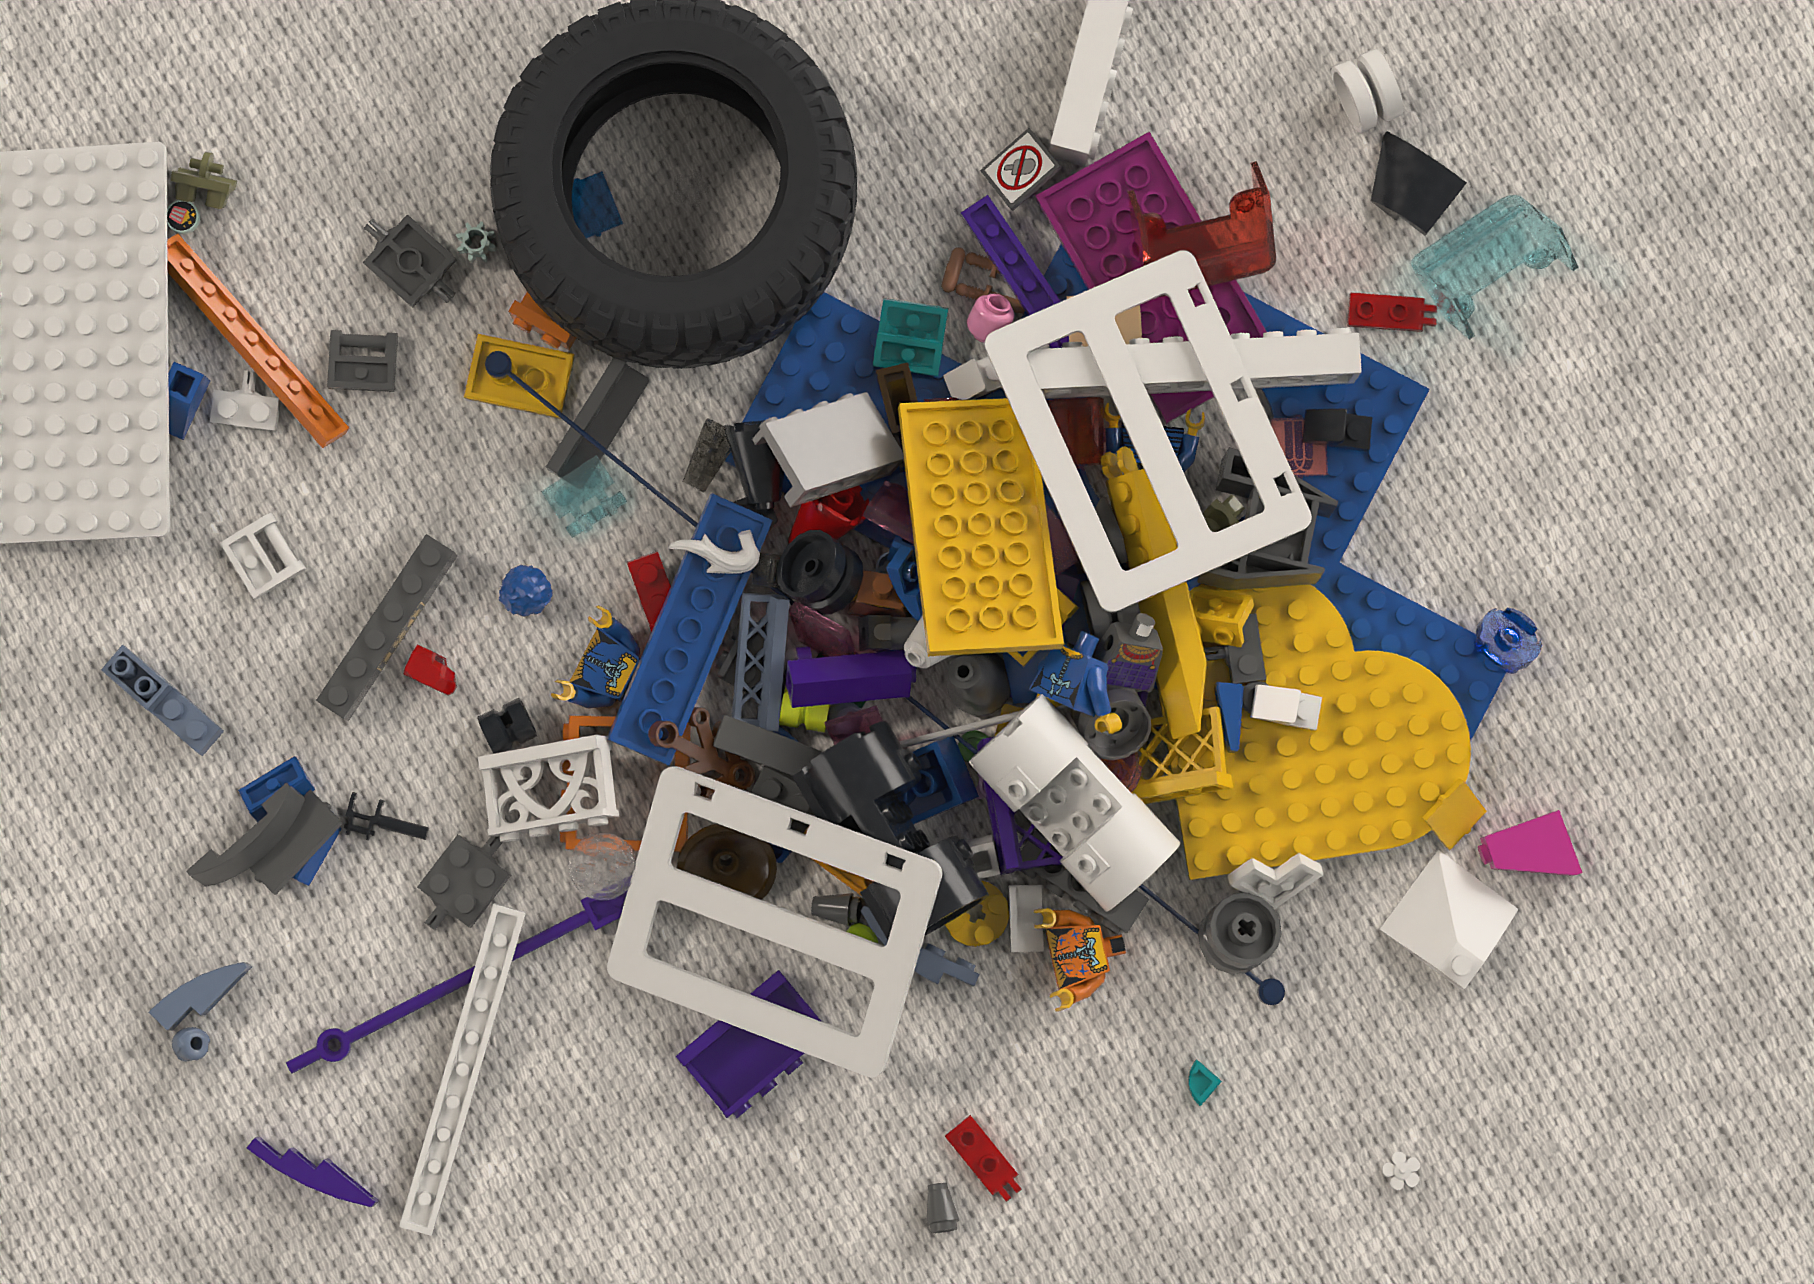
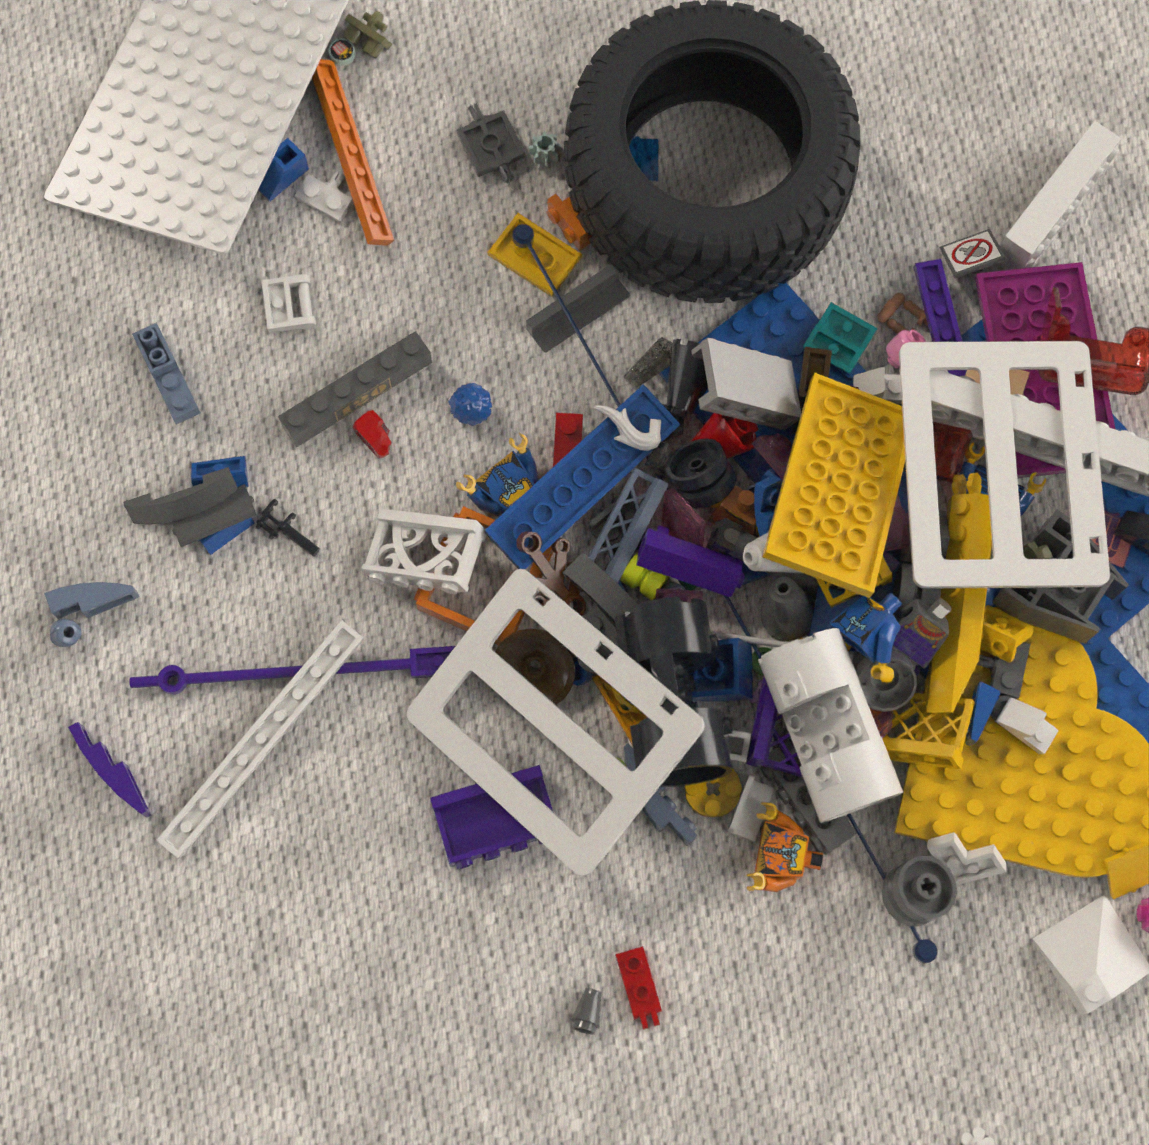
camera: 25 degrees right, 10 degrees down
dark grey plate [327,330,398,392] -> none
dark grey plate [417,834,512,931] -> none
black wheel [477,697,537,754] -> none
clear light blue plate [541,455,627,538] -> none
clear tile [569,833,636,900] -> none
dark grey cone [811,893,862,926] -> none
teal tile [1188,1059,1222,1106] -> none

